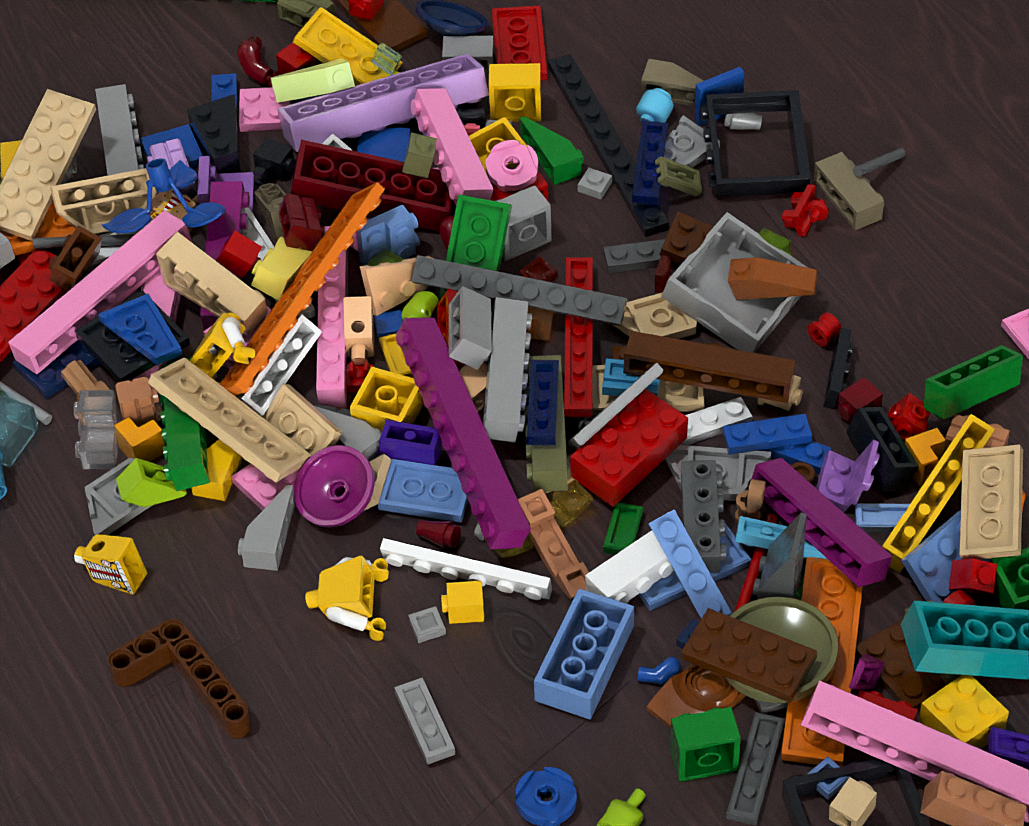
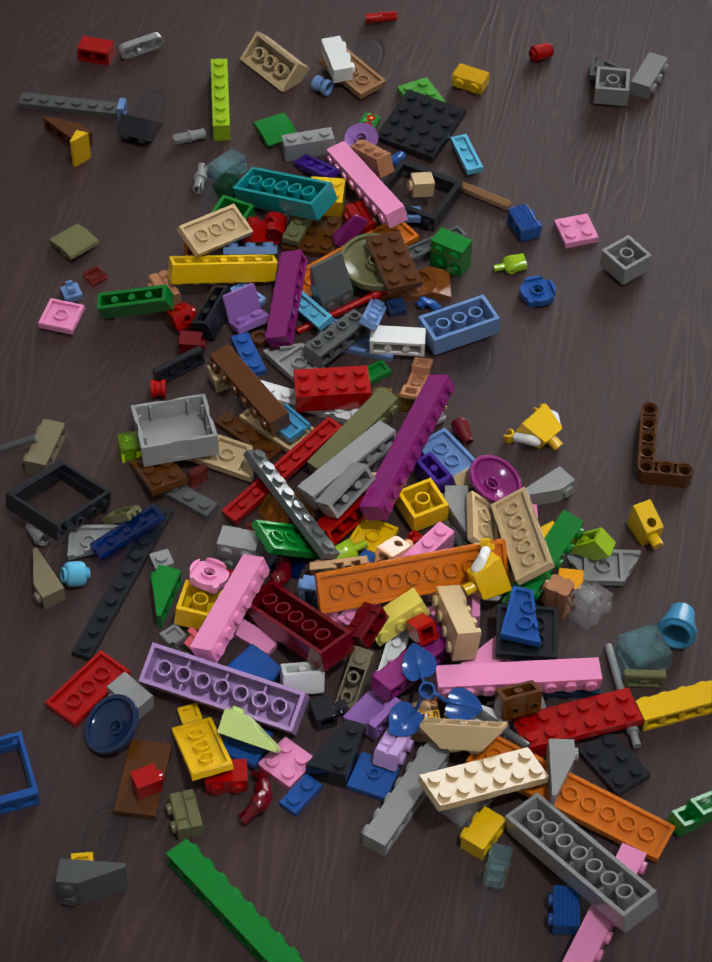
camera: 140 degrees left, 0 degrees up
medium nougat piece [61,360,114,416] -> none
clear light blue tile [371,42,402,75] -> none
white plate [380,538,553,600] -> none
light grey plate [394,677,456,765] -> none
olive brick [402,132,437,178] -> none
light grey tile [408,606,446,643] -> none
yellow brick [441,581,484,624] -> none
yellow brick [489,63,541,122] -> none
clear blue plate [527,360,559,445] -> none
light grey tile [566,363,663,451] -> none
blue plate [695,67,744,126] -> none
blue plate [722,414,812,455] -> none
dark orange slope [728,257,818,300] -> none
medium nougat connector [735,479,766,522] -> none
red hips [782,185,829,236] -> none
light orange piece [905,428,946,486] -> none

